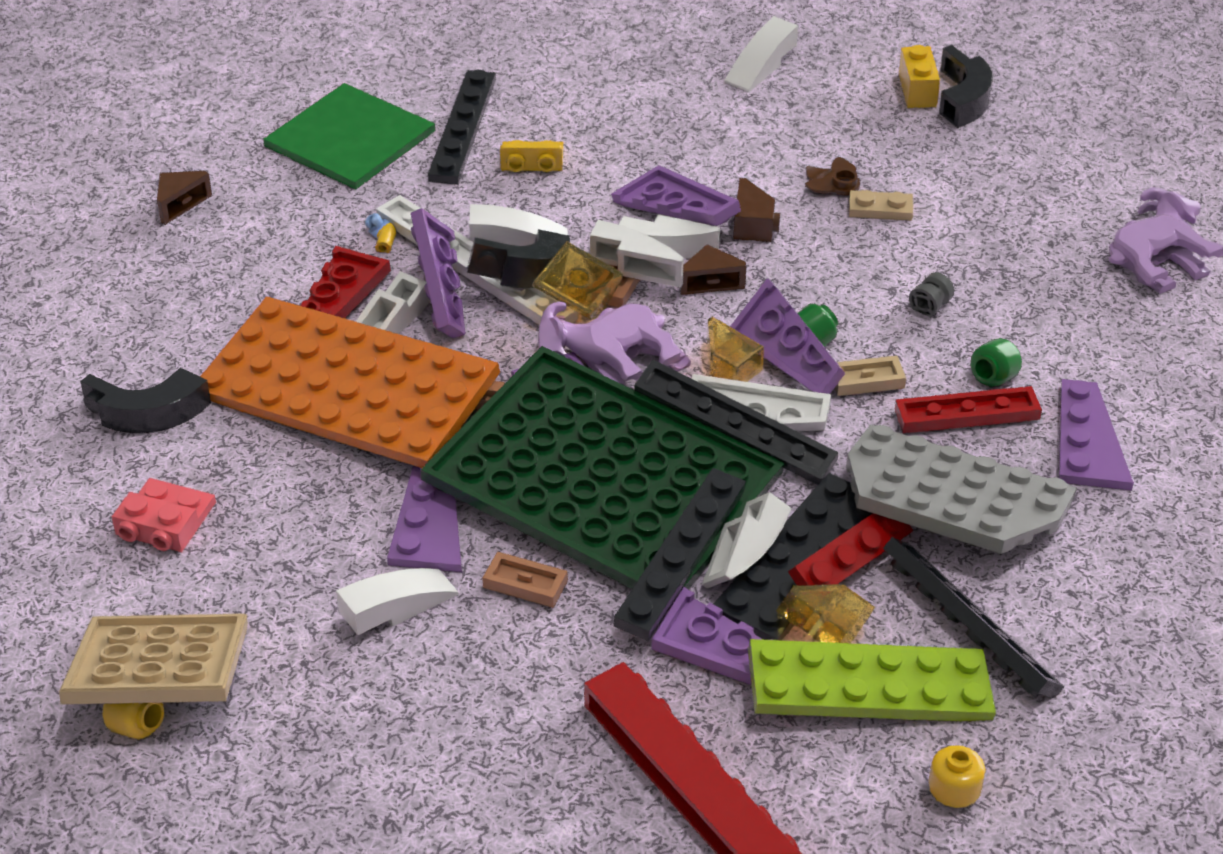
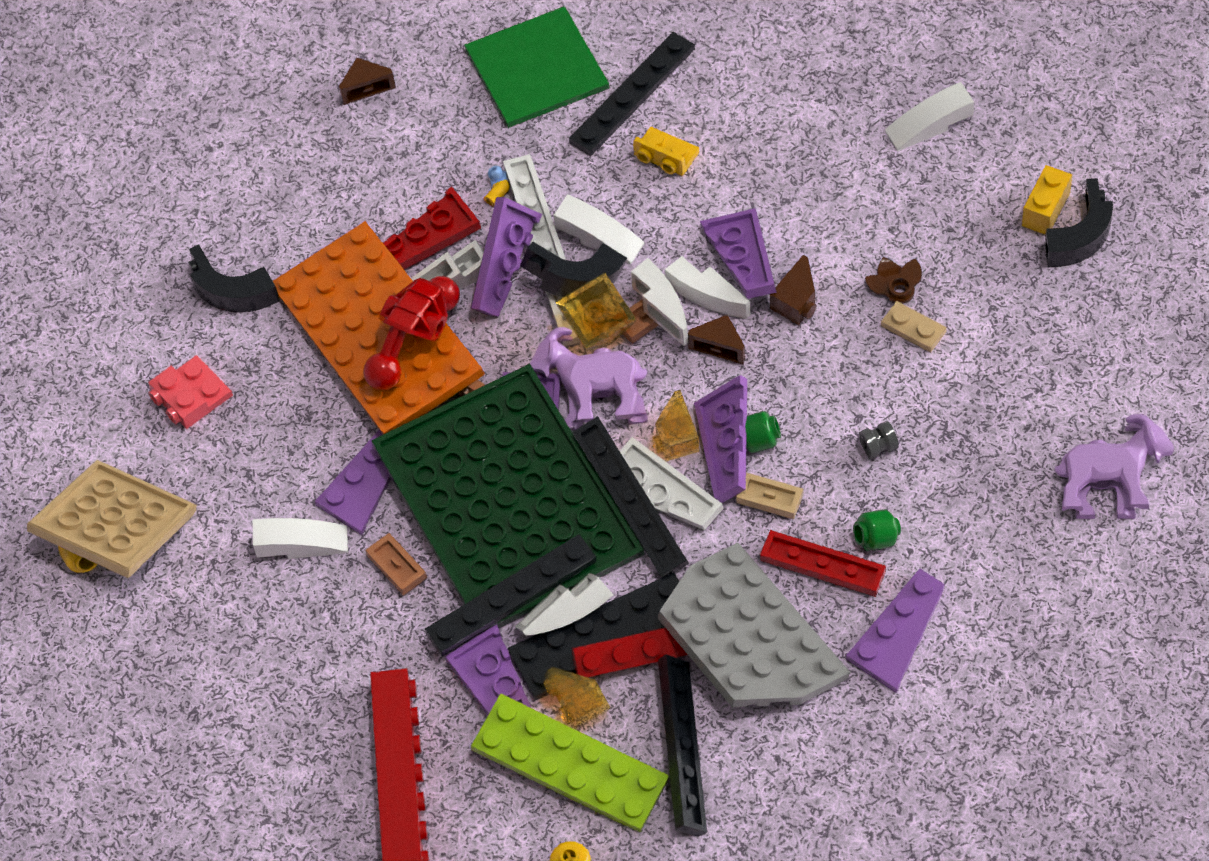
camera: 35 degrees right, 15 degrees up
none -> red piece [363,276,460,391]

